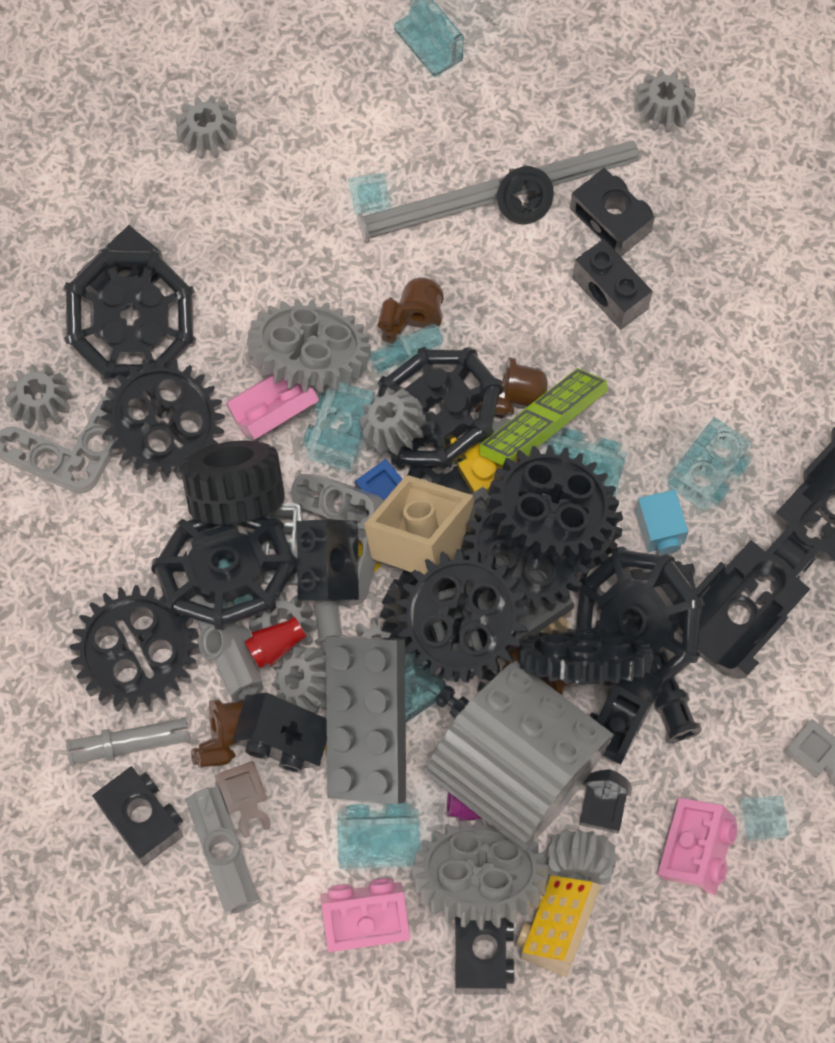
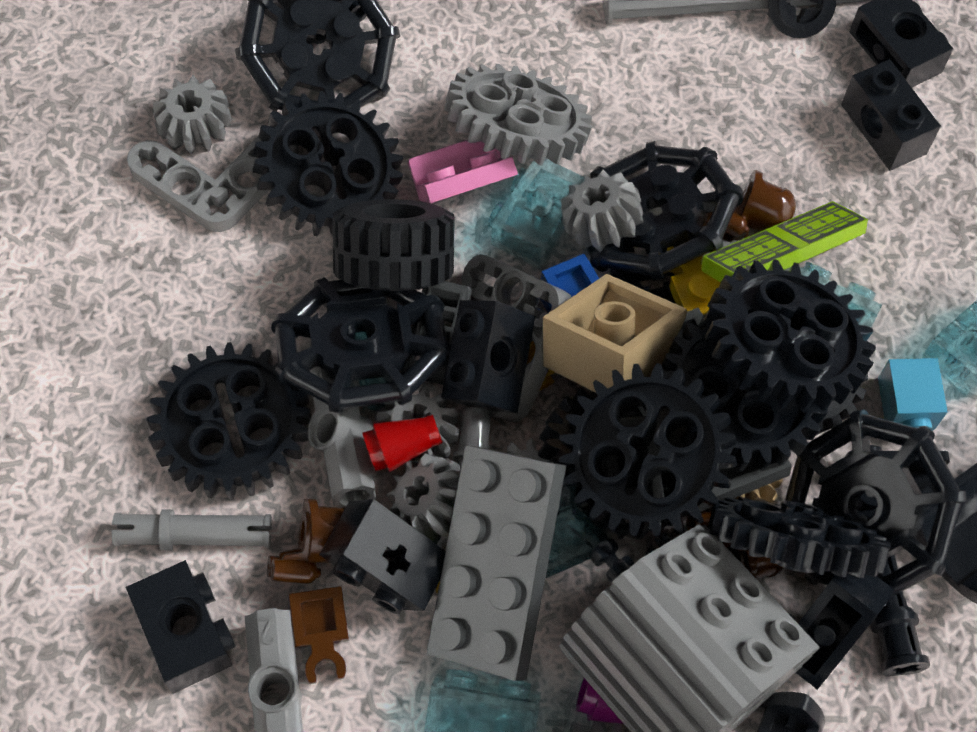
camera: 10 degrees right, 5 degrees down
clear light blue axle [369,324,443,375] -> none
reddish brown piece [378,277,444,343] -> none

